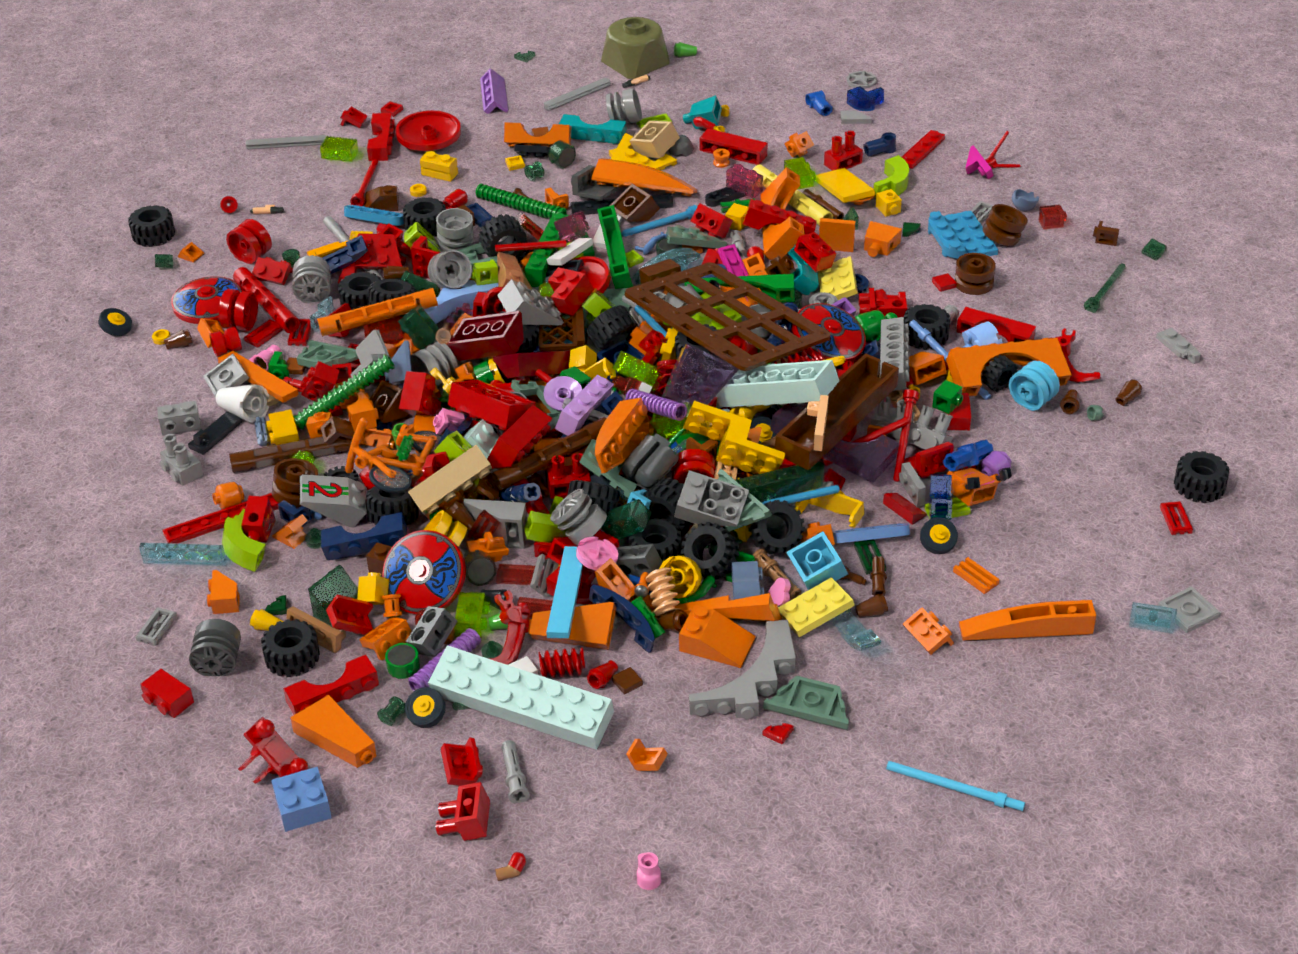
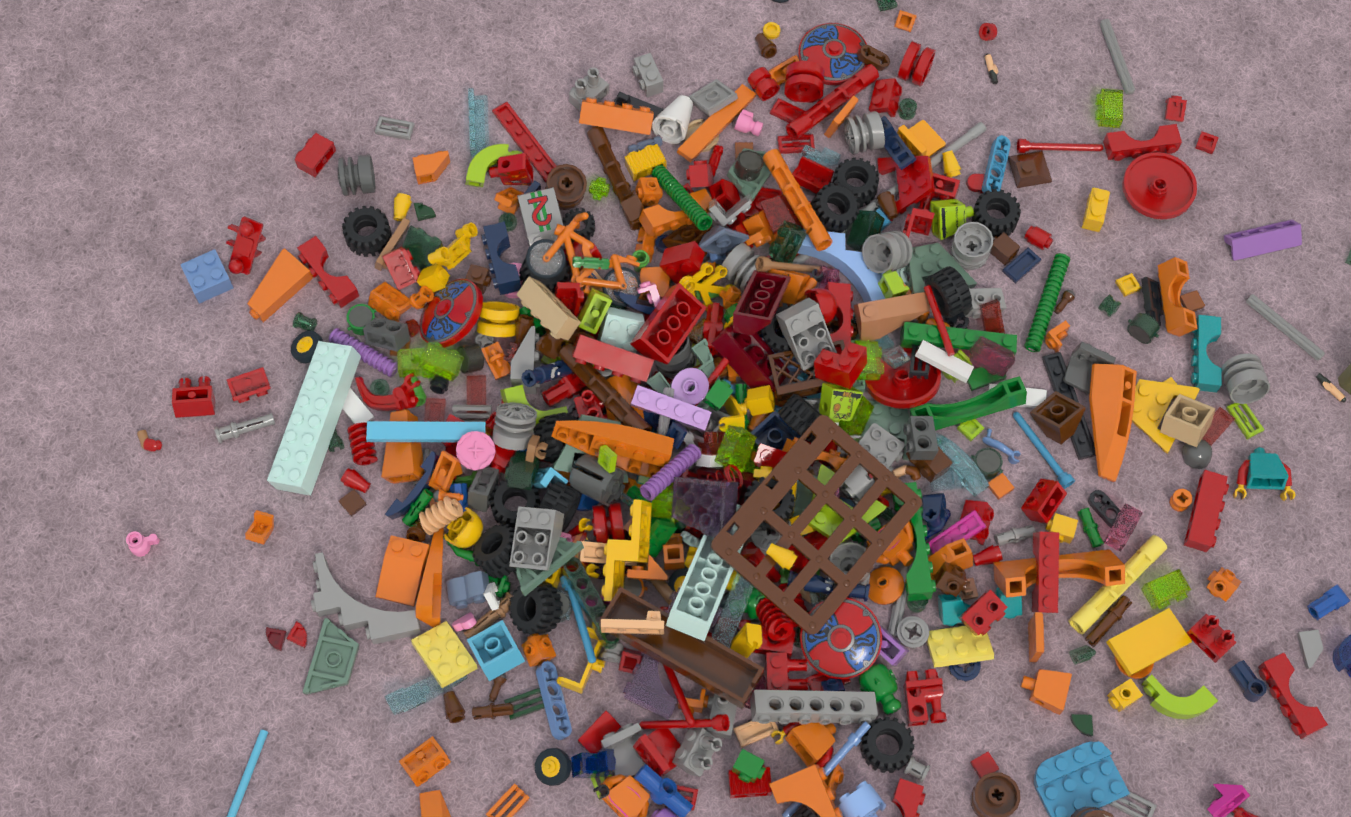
camera: 80 degrees right, 25 degrees up
orange head [212,482,244,509] -> none
green bracket [268,351,290,380] -> none
yellow tile [410,184,427,197] -> none
sand green wing [666,225,727,248] -> none
red plate [902,130,945,169] -> none
none -> dark red tile [266,627,287,651]
none -> clear neon green brick [418,341,464,382]
none -> yellow plate [428,222,478,270]
none -> white tile [484,582,500,611]
none -> medium nougat tile [525,435,548,462]
none -> orange brick [579,97,654,135]
none -> lime tile [598,445,617,473]
none -> piece [733,150,764,181]
none -> yellow cone [766,543,798,570]
none -> orange tile [824,96,859,138]
none -> reddish brown beam [857,45,890,71]
none -> dark grey brick [903,416,939,460]
none -> red arch [1258,653,1328,739]

